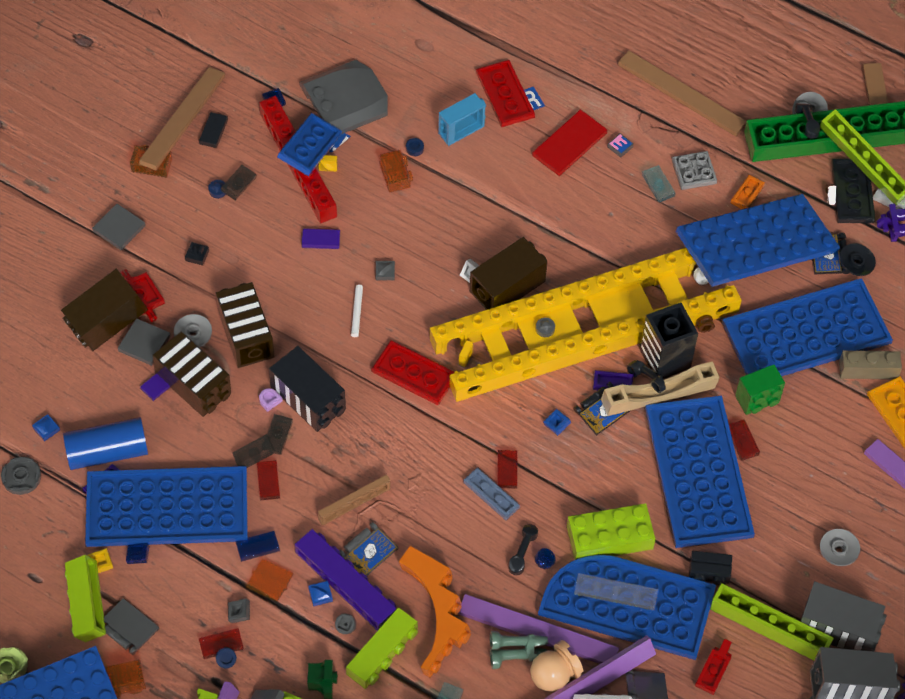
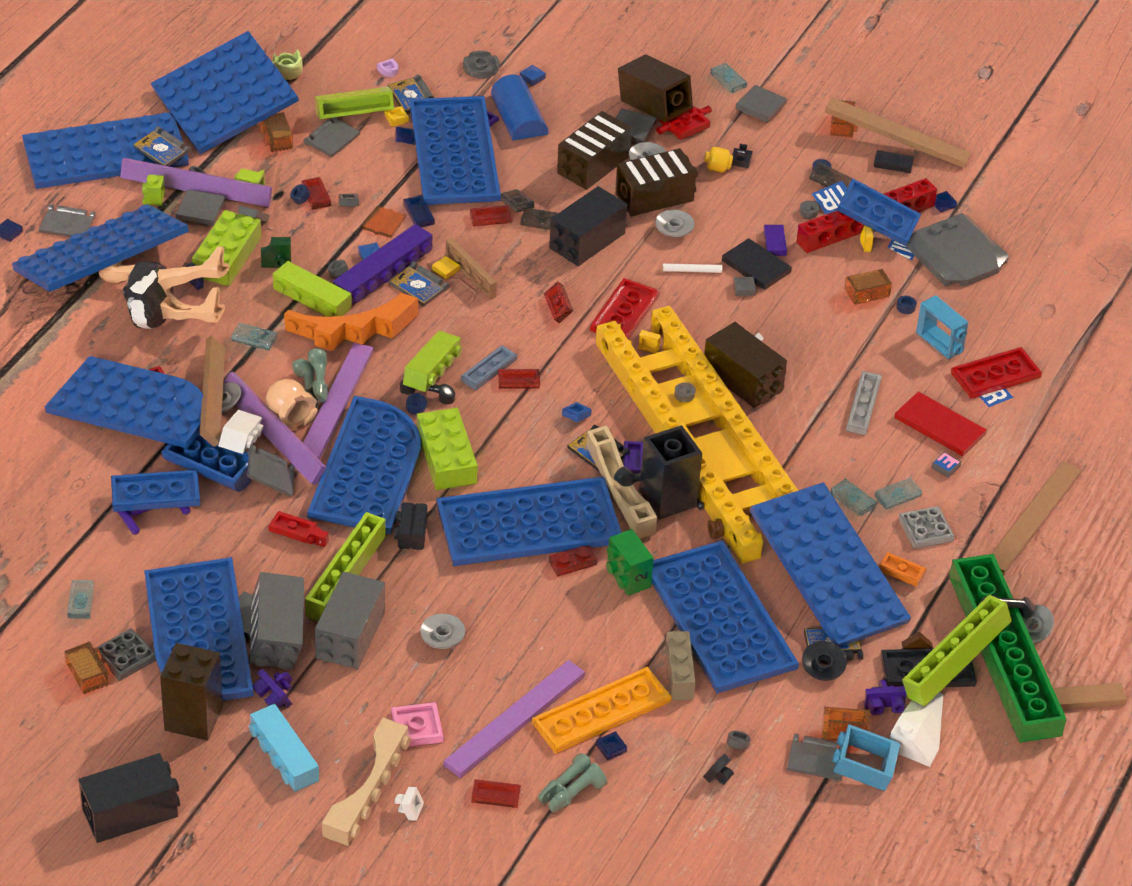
camera: 85 degrees right, 15 degrees down
clear tile [574,573,658,610] -> none
none -> lavender tile [377,58,399,77]
none -> piece [388,74,434,113]
none -> lime brick [403,331,462,392]
none -> yellow tile [432,256,460,279]
none -> clear red plate [543,281,574,323]
none -> light grey dish [655,210,694,237]
none -> yellow head [703,146,733,173]
none -> clear light blue plate [710,63,747,93]
none -> black tile [721,238,792,290]
none -> dark grey tile [799,201,819,218]
none -> blue sticker [812,181,847,215]
none -> clear light blue plate [831,478,877,516]
none -> light grey tile [846,371,882,435]

